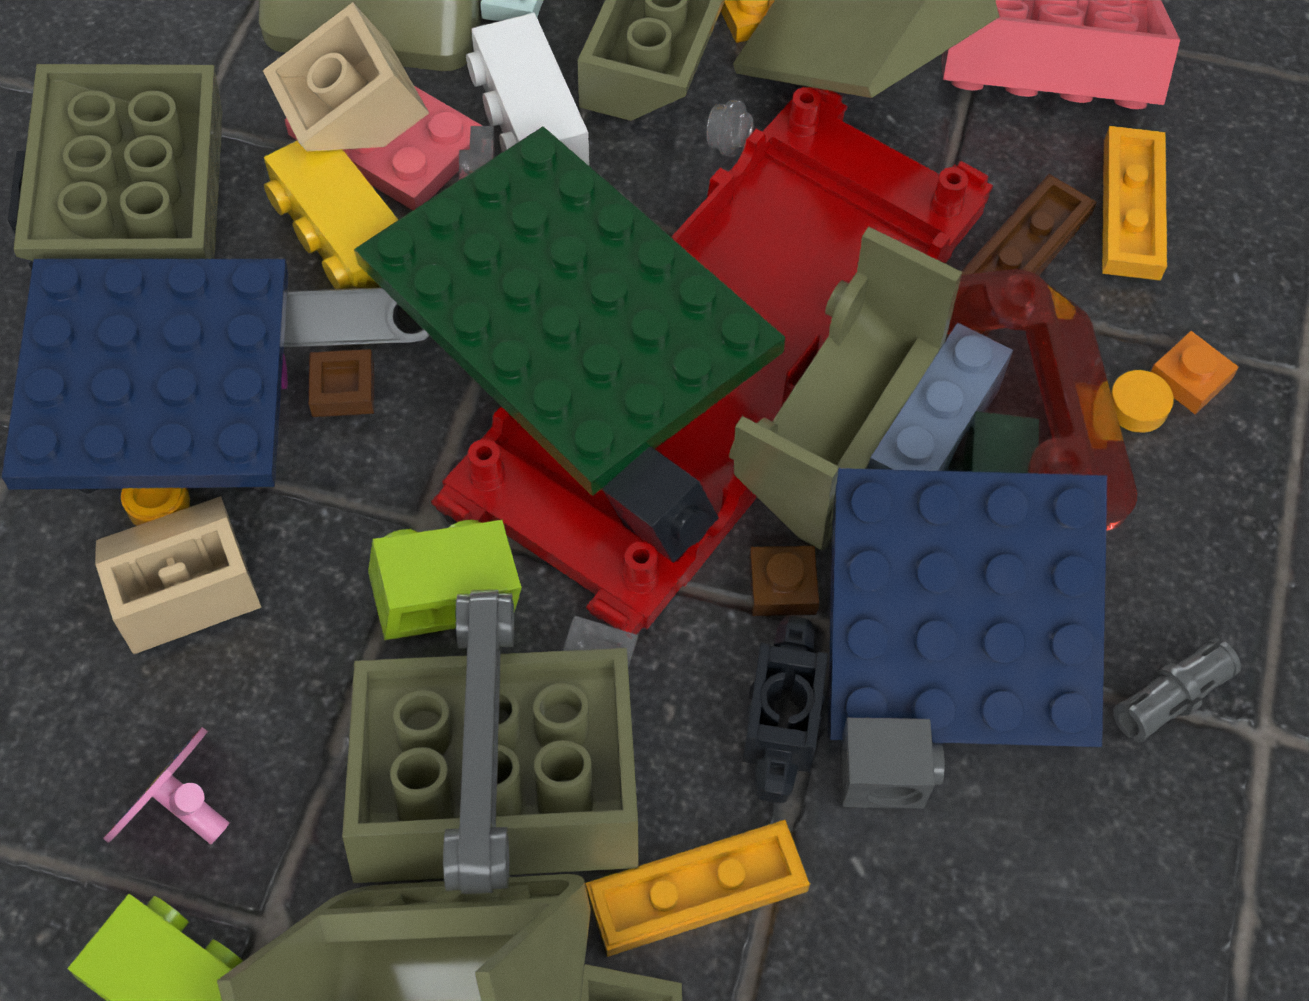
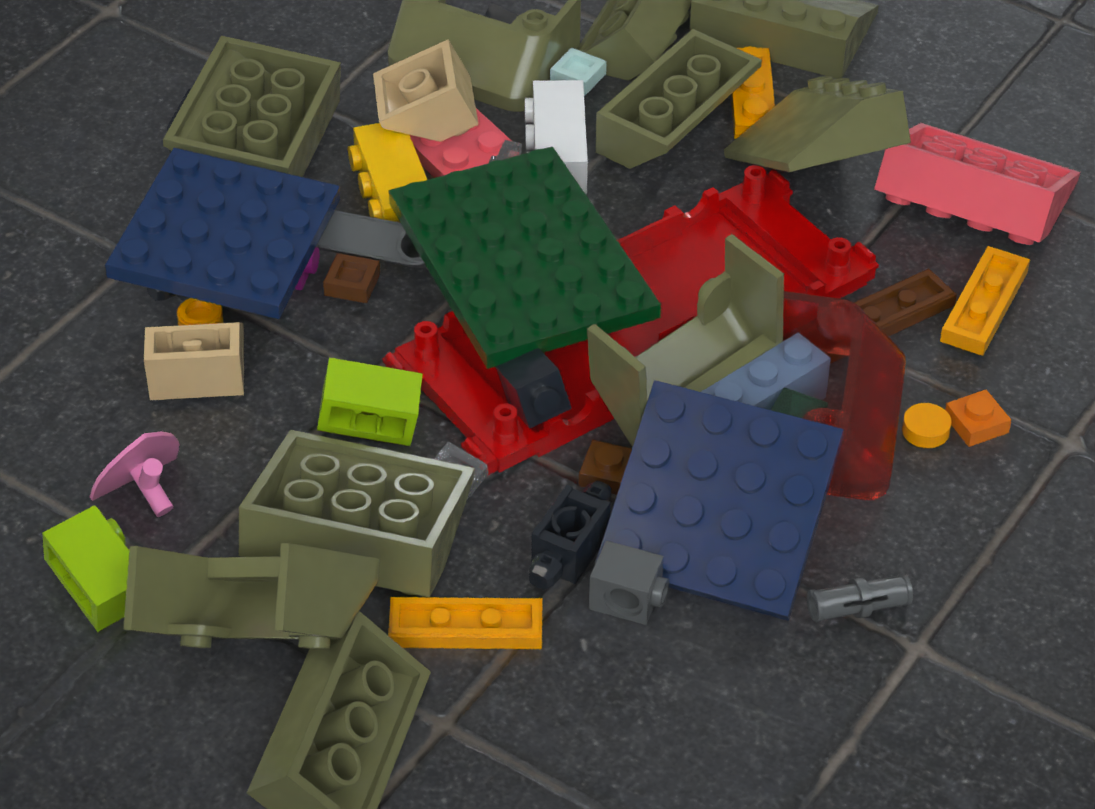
camera: 20 degrees right, 15 degrees down
dark grey piece [443,590,514,894] -> none
clear plate [707,100,753,157] -> none

